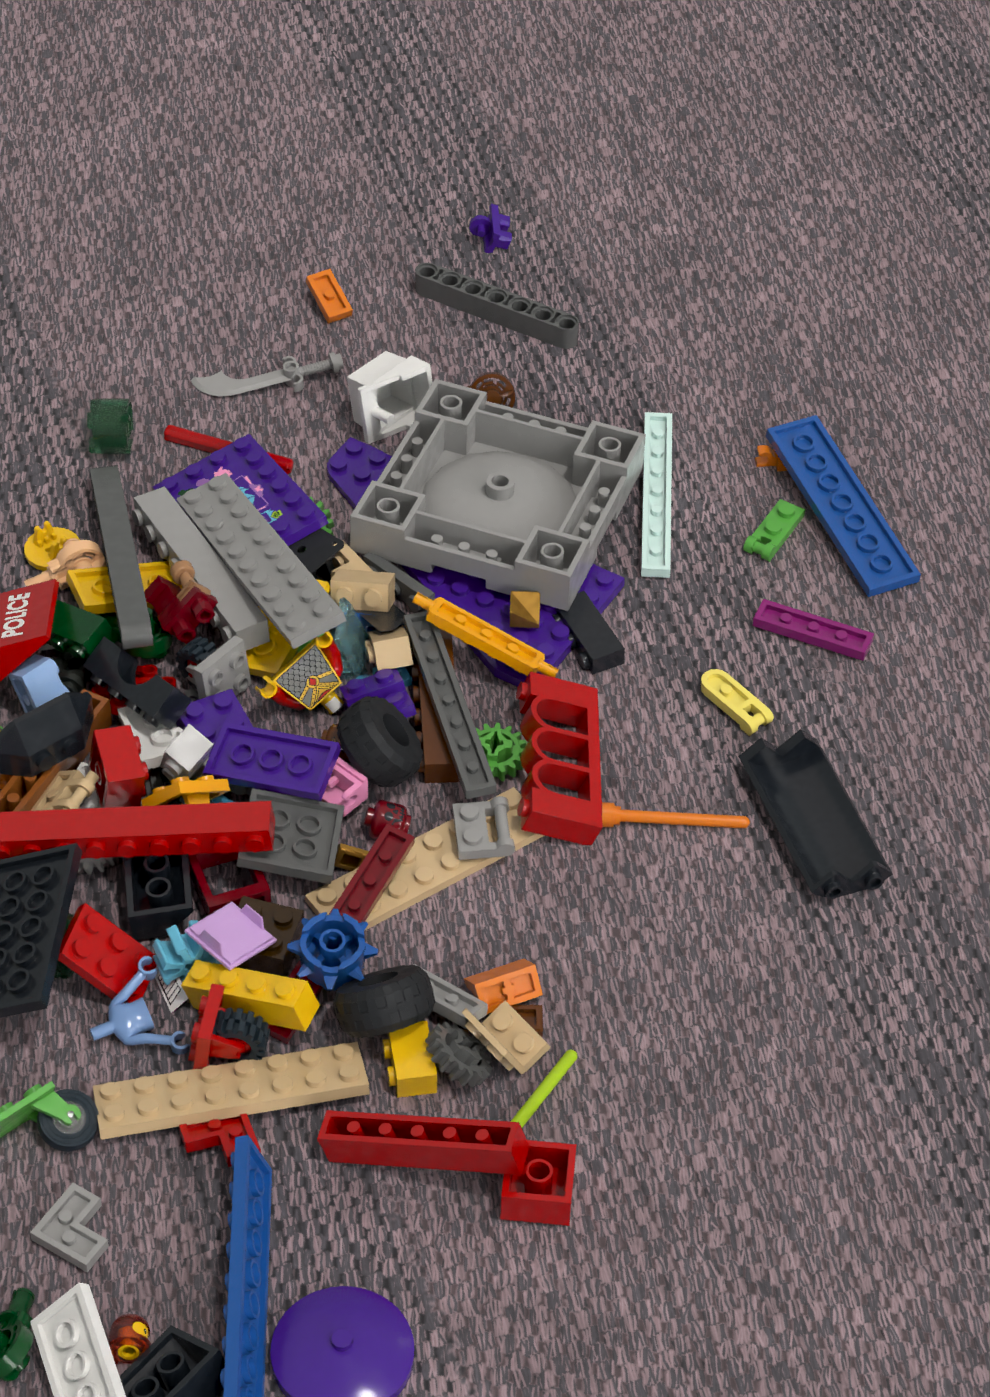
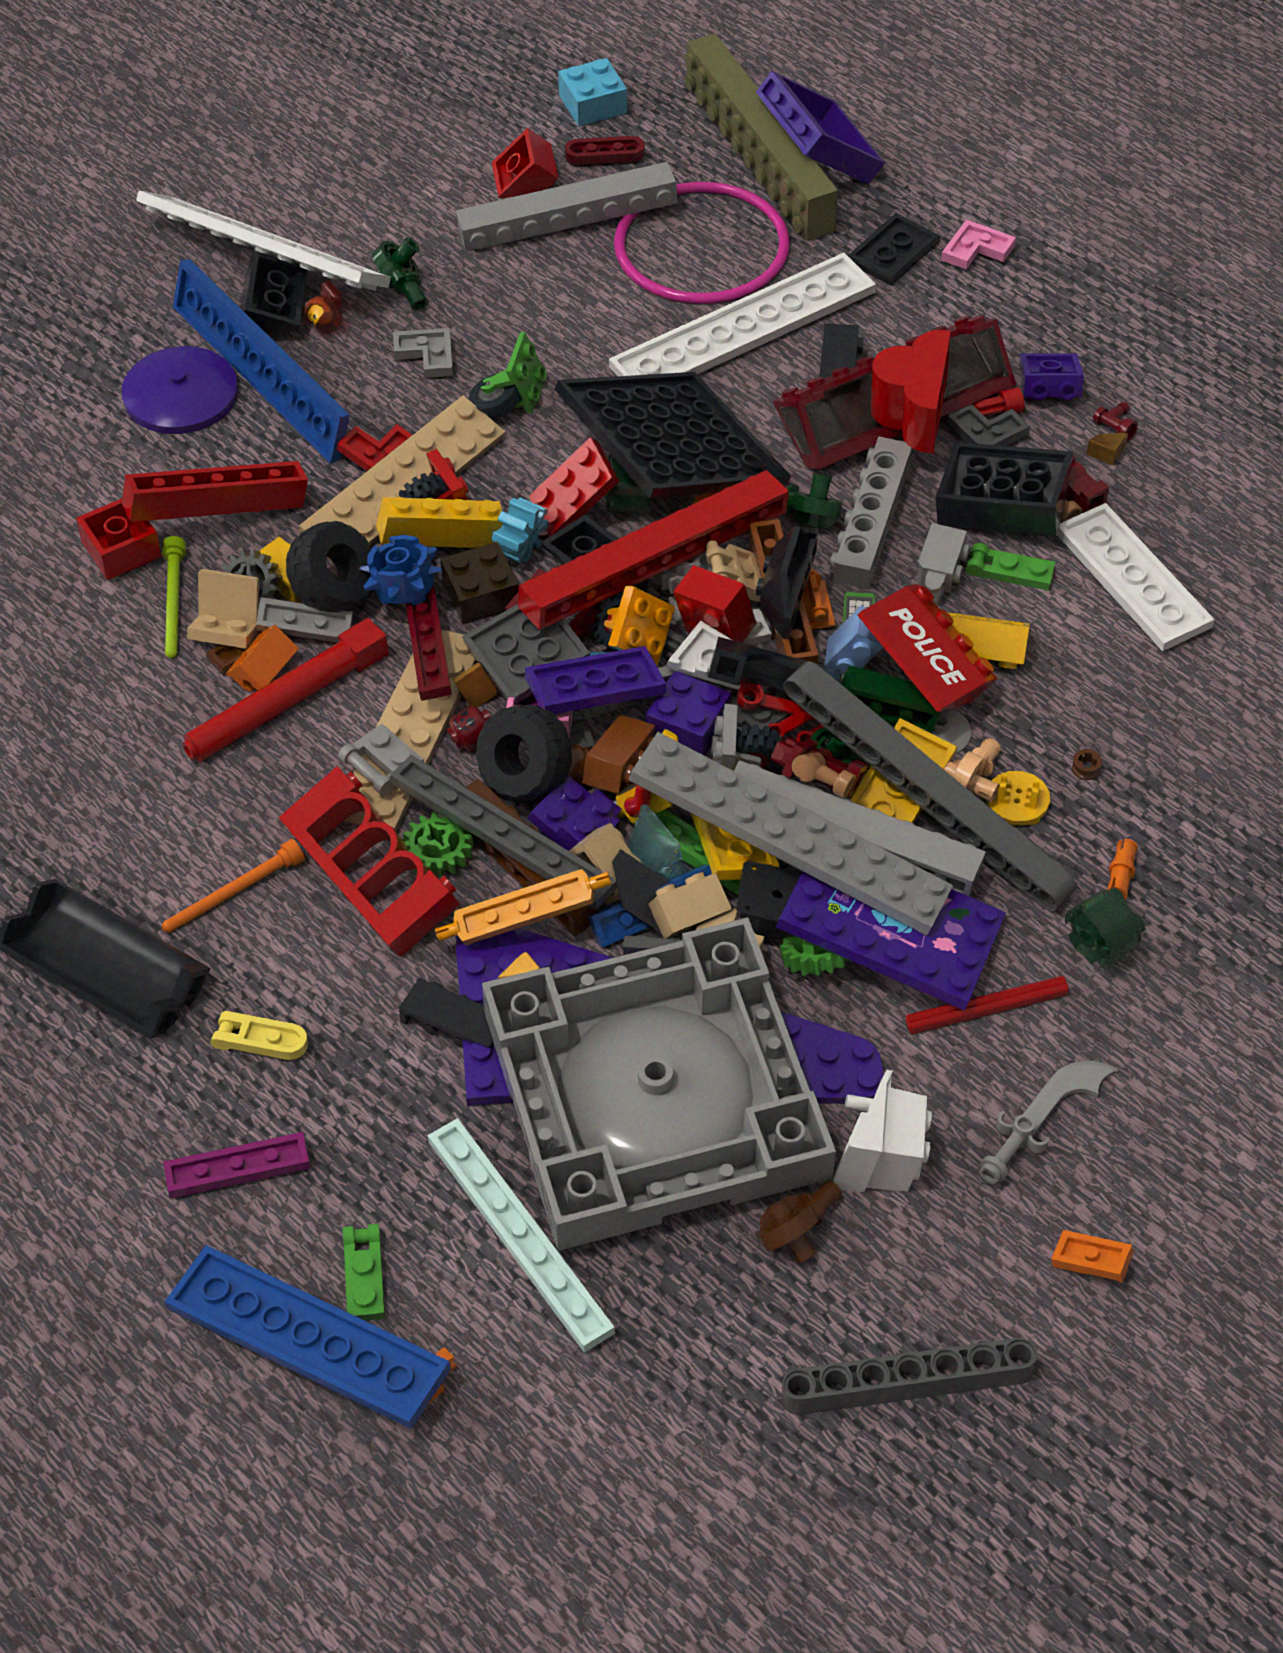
camera: 145 degrees right, 5 degrees up
medium blue piece [89,956,190,1055] -> none
brick [160,724,213,781] -> none
lavender piece [184,902,277,971] -> none
dark purple hips [469,204,512,253] -> none
none -> red brick [182,618,389,762]
none -> dark orange brick [582,715,656,794]
none -> orange pin [1106,839,1138,902]

